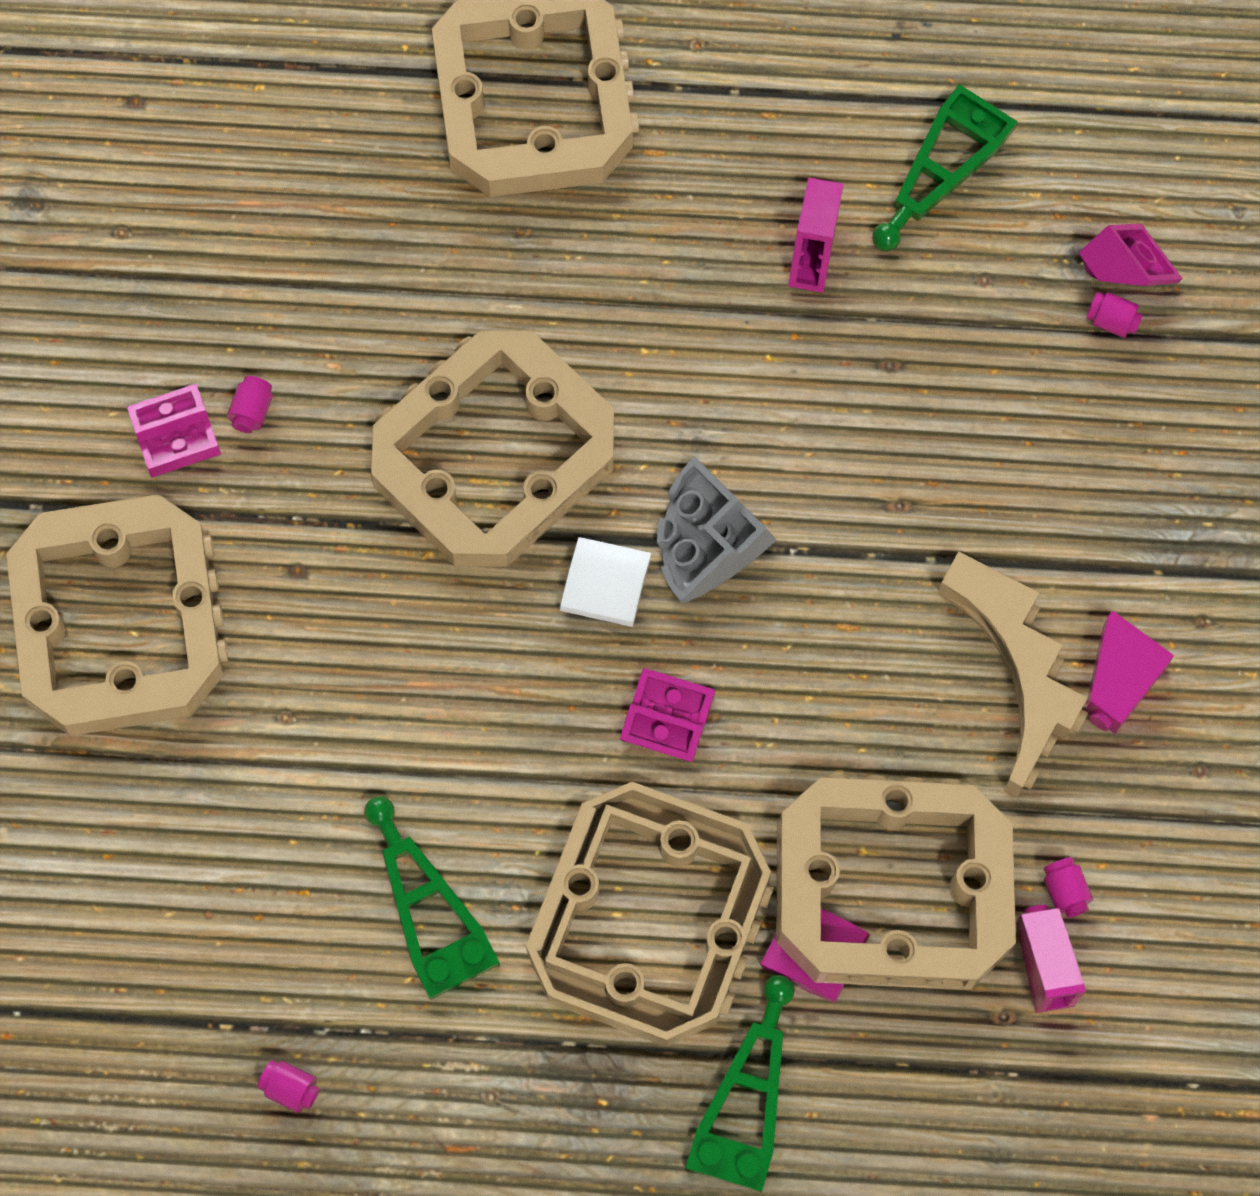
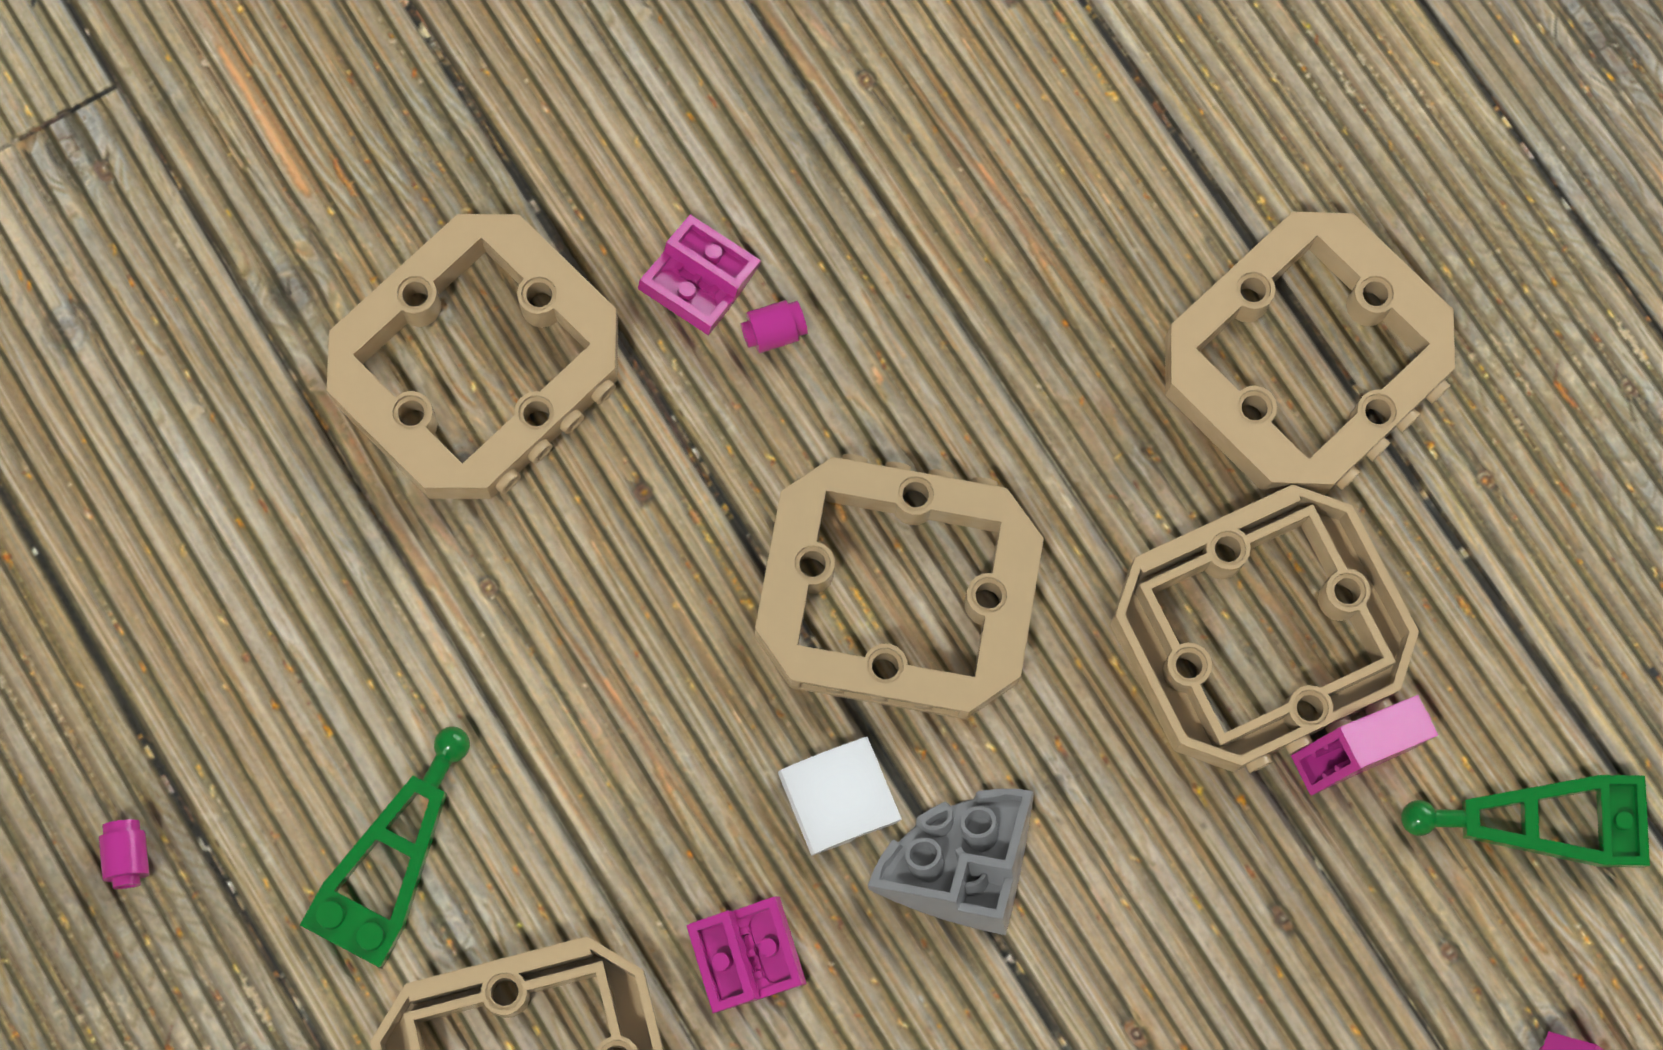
camera: 50 degrees right, 5 degrees up
none -> tan panel [1110,485,1419,774]

